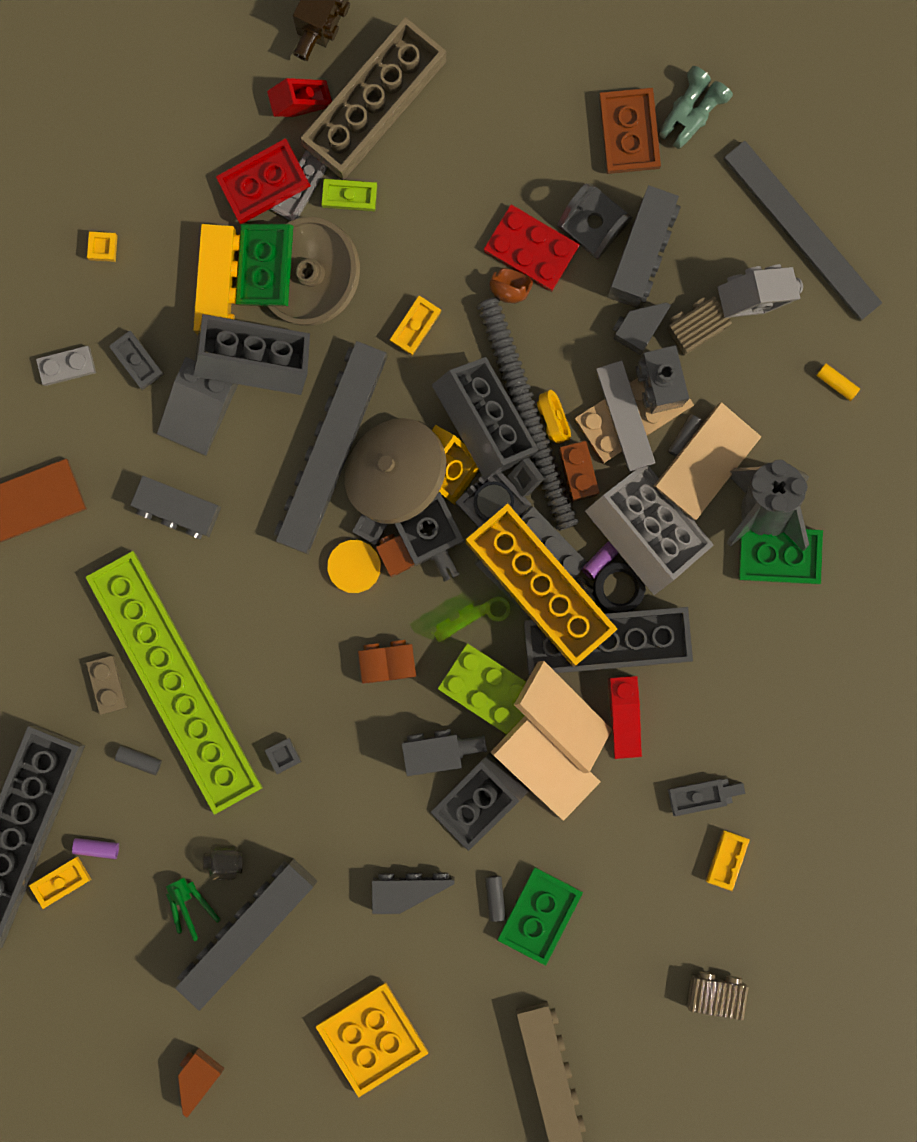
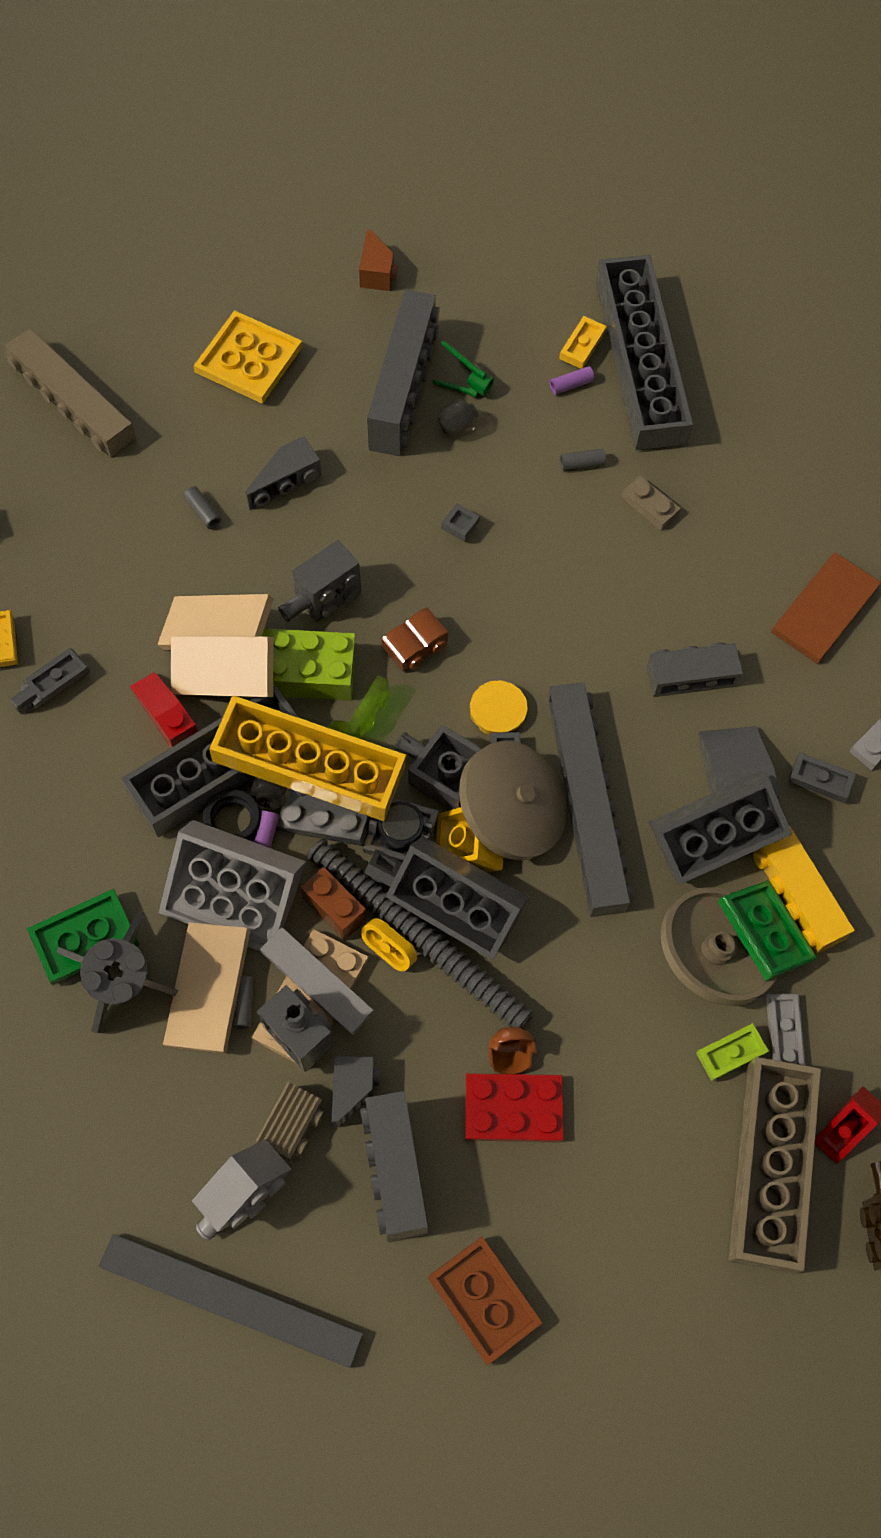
camera: 145 degrees right, 20 degrees down
lime plate [86,551,263,815] -> none
red plate [216,138,311,224] -> none
dark orange brick [376,534,415,578] -> none
yellow plate [390,296,442,356] -> none
dark grey slope [431,752,530,851] -> none
green plate [497,866,583,966] -> none
dark grey hose [557,183,633,260] -> none
sand green piece [659,66,733,149] -> none
yellow hinge [816,363,860,401] -> none

